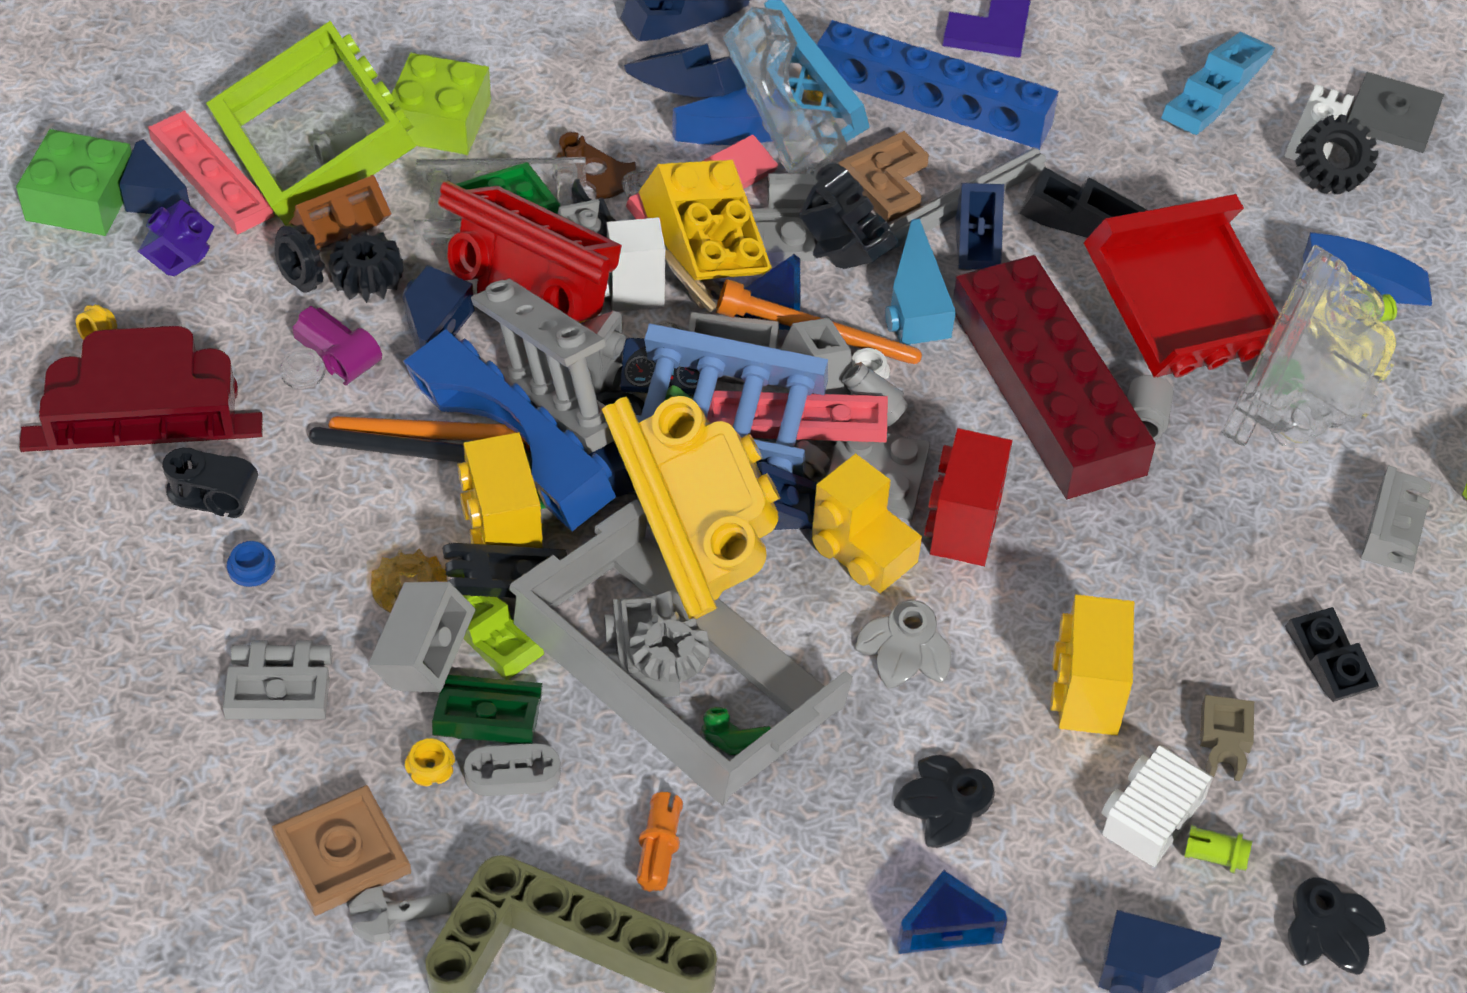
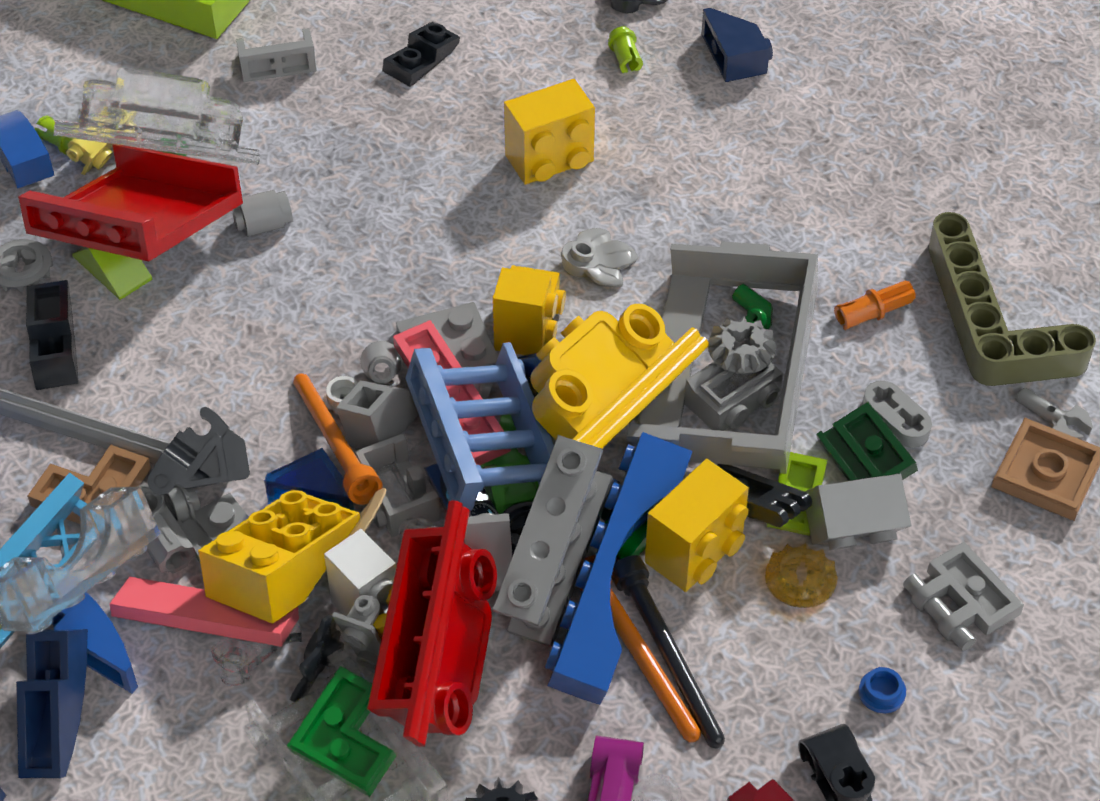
camera: 120 degrees left, 0 degrees up
dark blue slope [403,265,475,350] -> none
yellow plate [405,738,455,787] -> none
reddish brown piece [554,132,636,199] -> none
dark azure slope [885,218,956,345] -> none
black plate [893,755,995,848] -> none
clear blue slope [897,870,1008,954] -> none
red brick [924,428,1013,567] -> none
dark red brick [952,255,1156,500] -> none
dark blue slope [955,183,1004,269] -> none
white brick [1102,745,1213,868] -> none
dark tan plate [1200,695,1254,781] -> none

